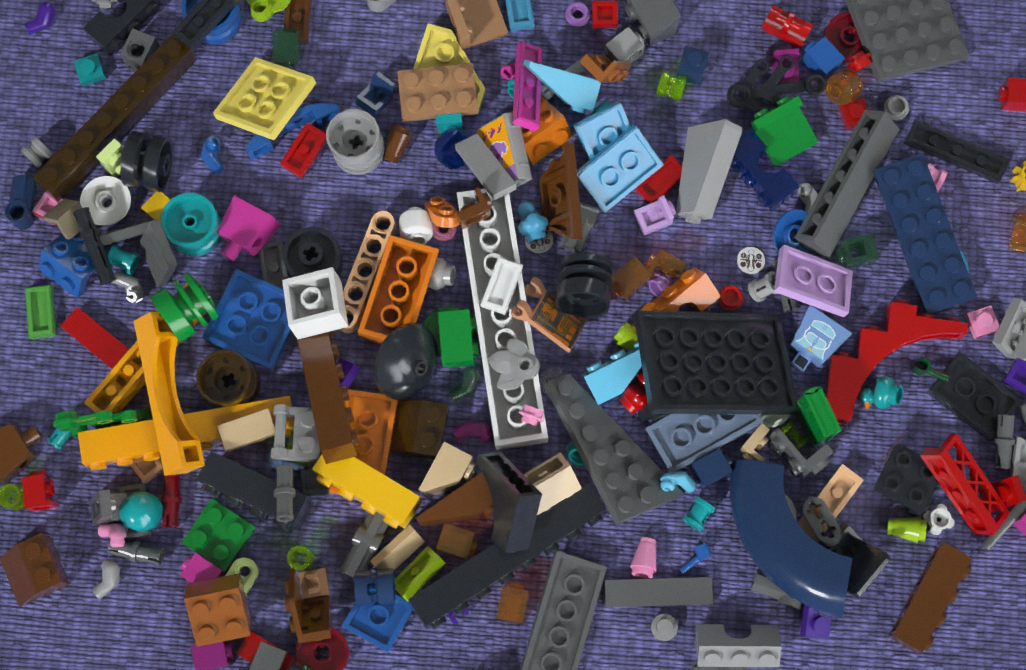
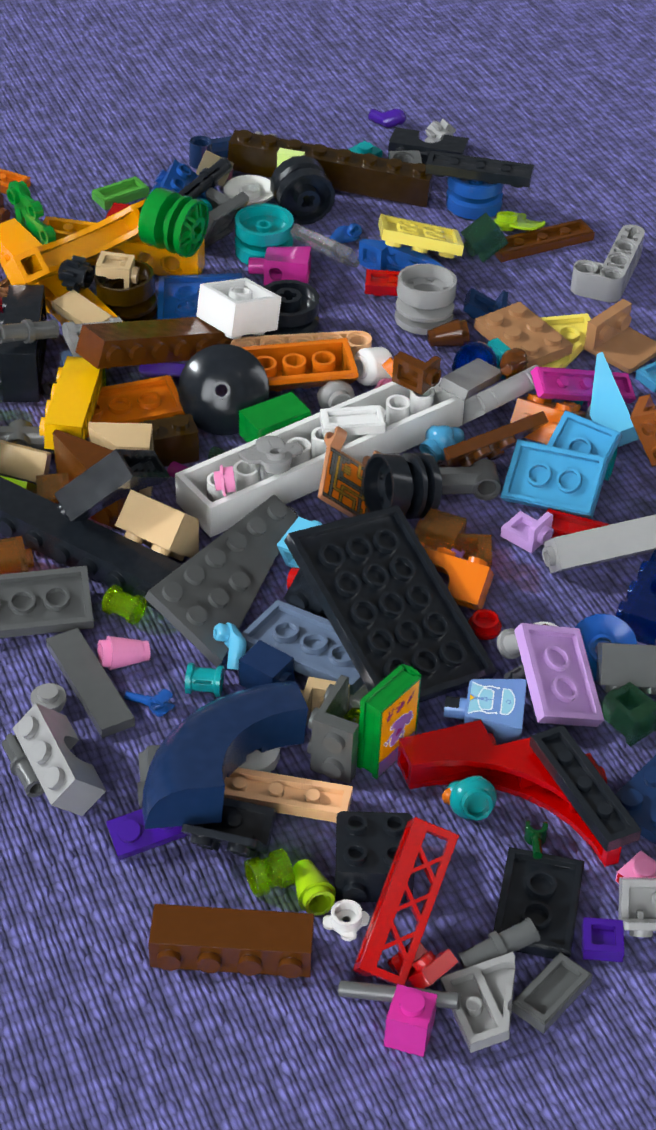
camera: 60 degrees right, 35 degrees down
dark grey beam [803,497,841,546] -> none
none -> black gear [58,255,94,293]
none -> tan bracket [95,251,139,289]
none -> clear neon green bush [102,585,147,625]
none -> clear neon green wheel [244,848,295,897]
none -> clear slope [290,224,360,267]
none -> reddish brown animal [500,348,528,379]
none -> black plate [529,725,641,852]

